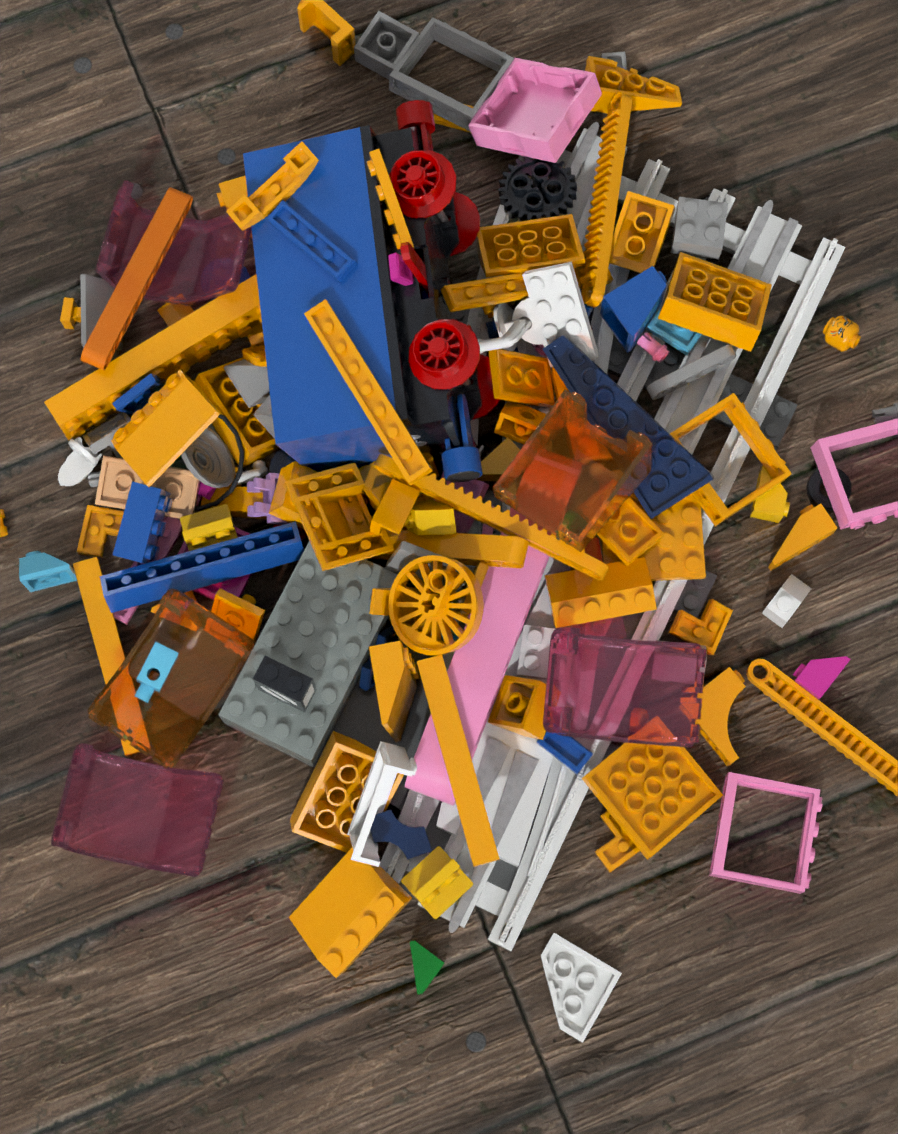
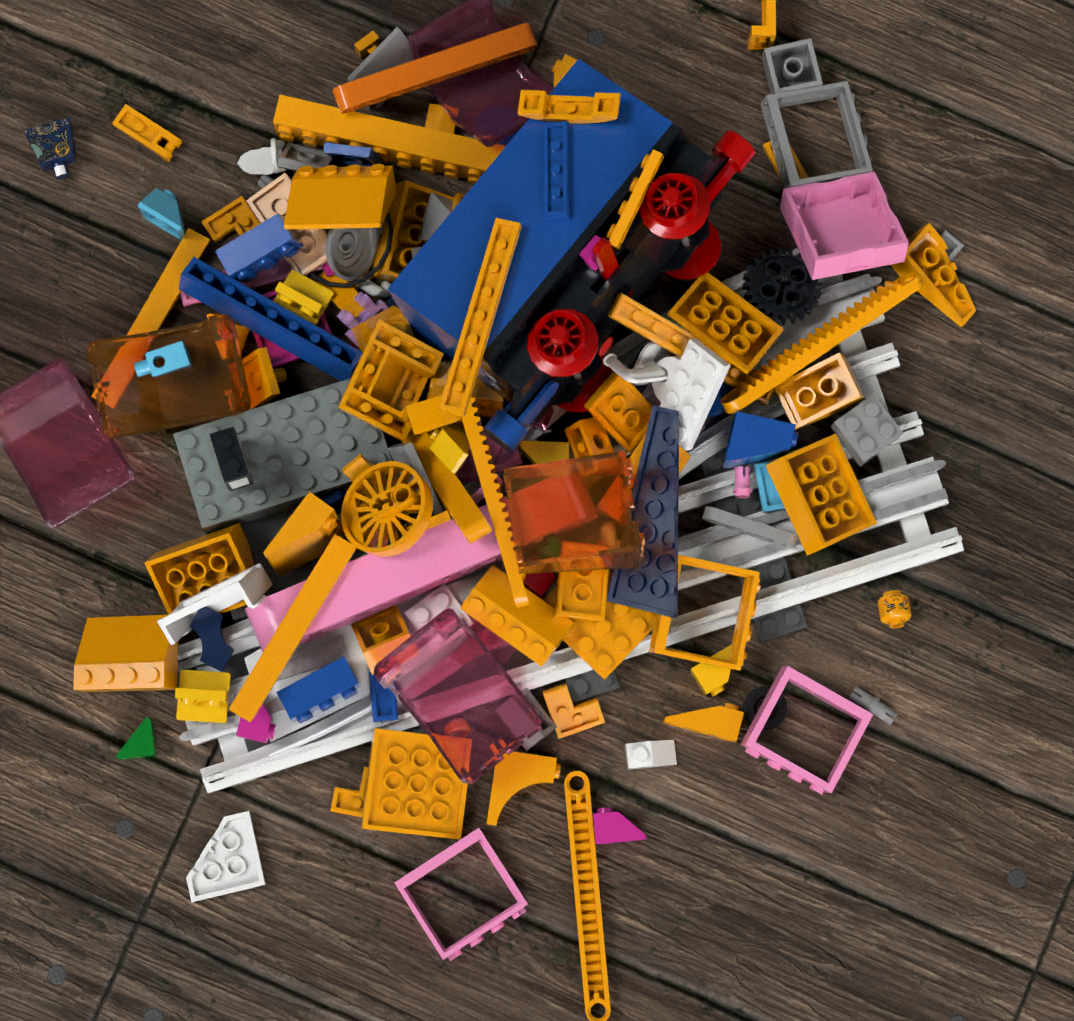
camera: 40 degrees right, 5 degrees up
none -> dark pink slope [236,703,276,744]
none -> blue brick [276,657,360,724]

